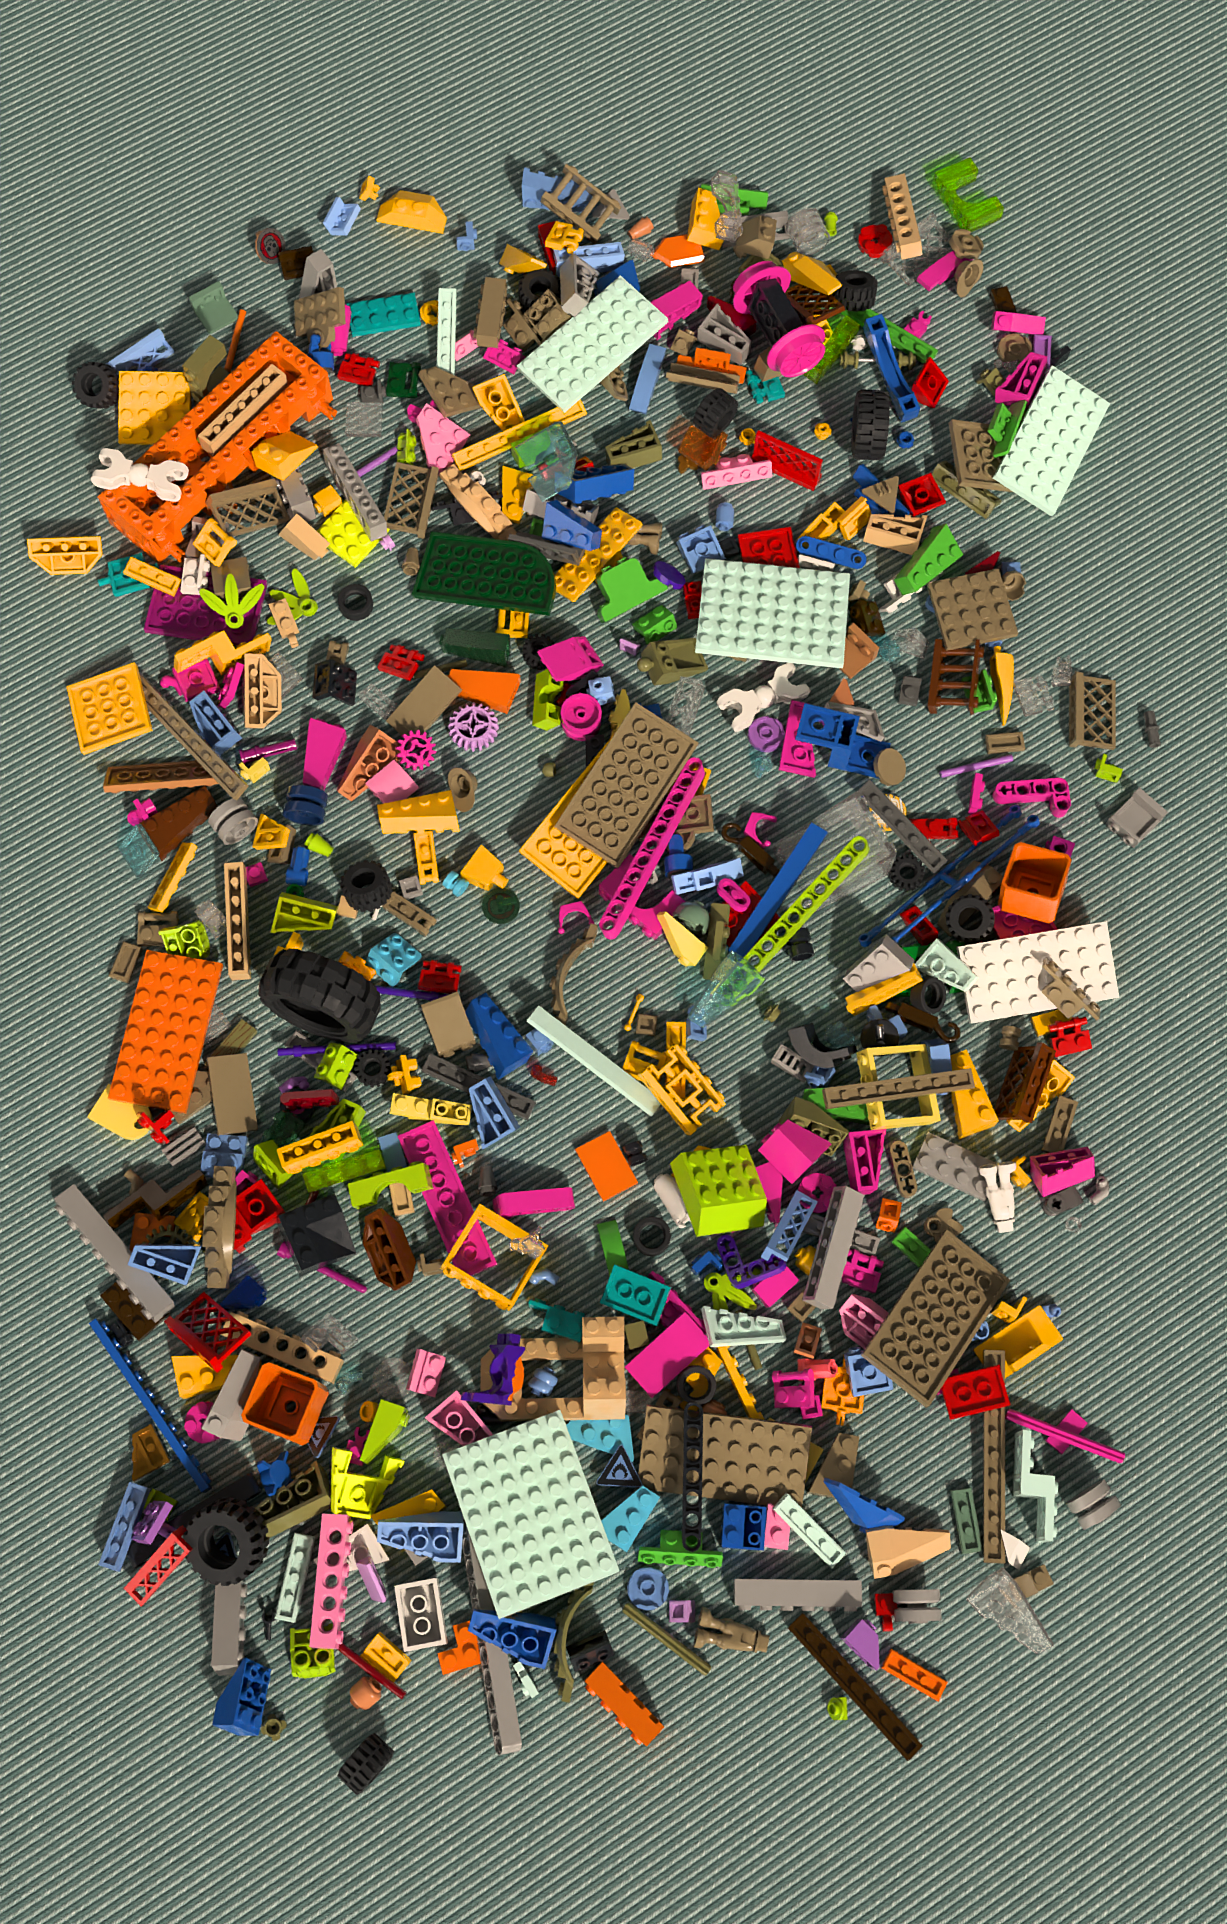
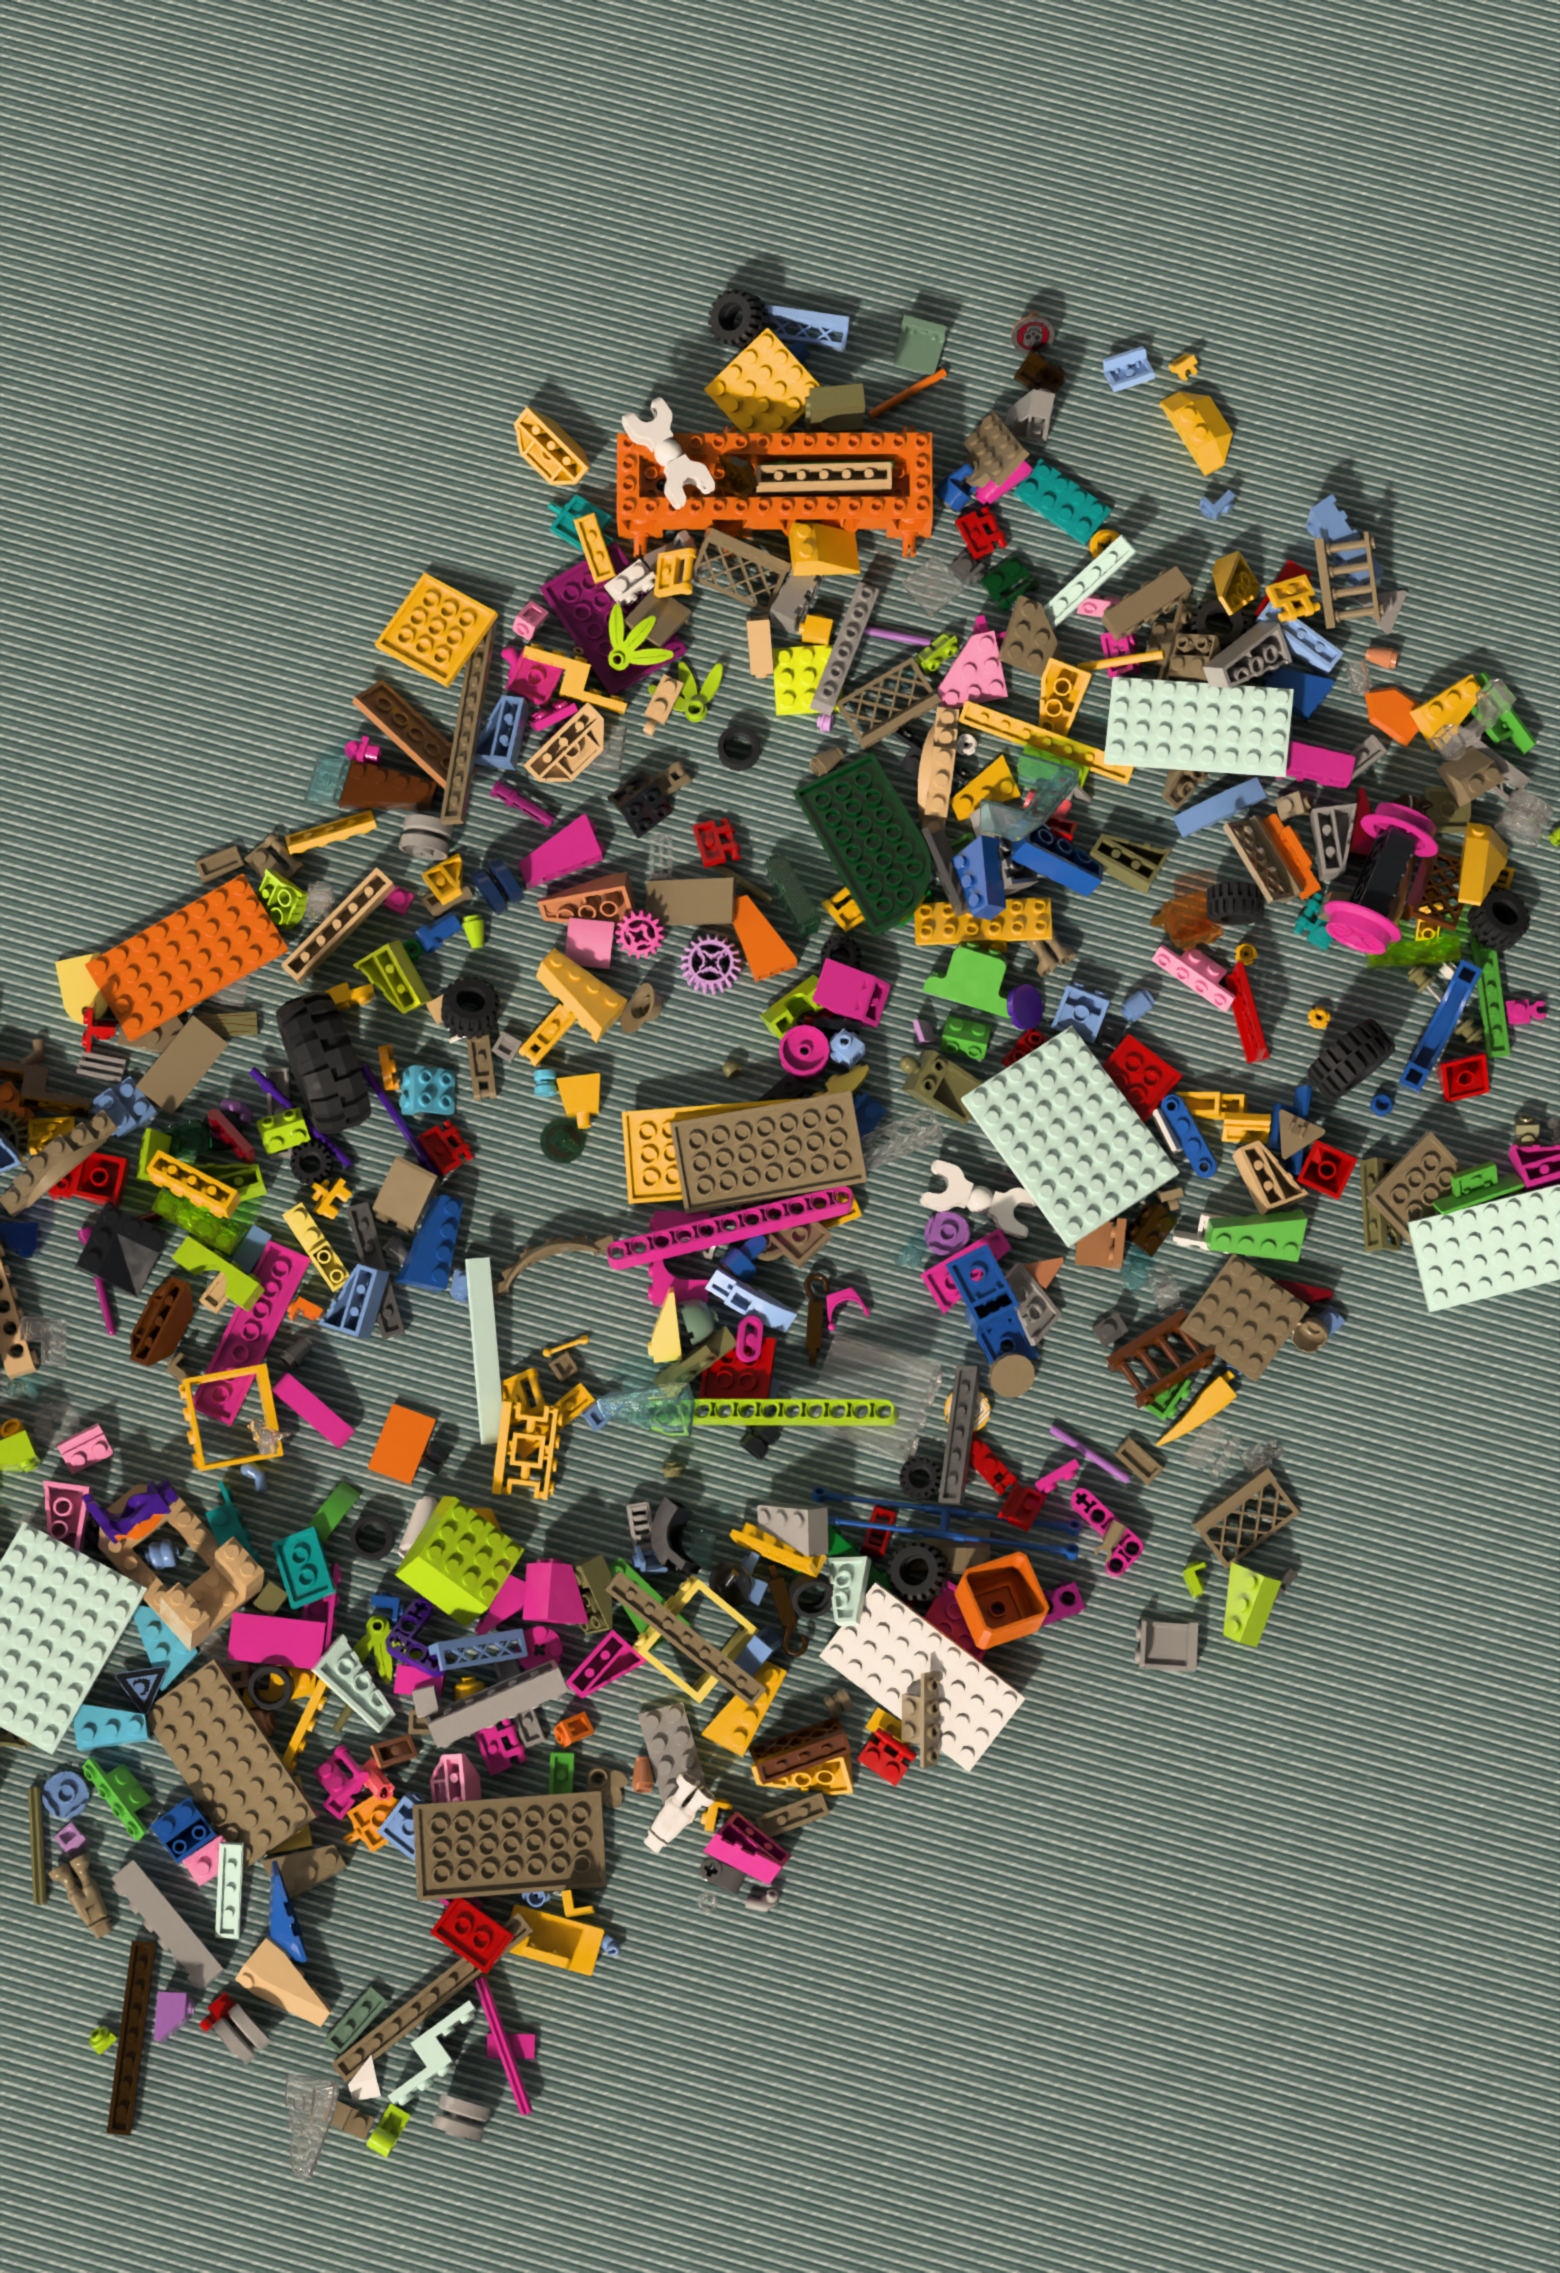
camera: 50 degrees right, 5 degrees up
dark pink bracket [235,1170,258,1196] -> none
light yellow bracket [239,757,270,783] -> none
clear red arm [530,1065,557,1086] -> none
dark pink helmet [558,901,594,934] -> none
black beam [682,1401,703,1552] -> none
blue tile [728,822,828,959] -> none
orange tile [881,1649,948,1701] -> none
dark tan beam [889,1141,917,1198] -> none
none -> lime plate [366,2103,412,2158]
none -> light grey slope [412,1685,442,1718]
none -> bright pink bracket [512,601,549,641]
none -> nougat cone [631,1757,655,1793]
none -> dark brown bracket [717,453,759,497]
none -> yellow bar [1077,650,1165,671]
none -> dark tan bar [1094,1520,1127,1562]
none -> lime wedge [1223,1562,1282,1647]

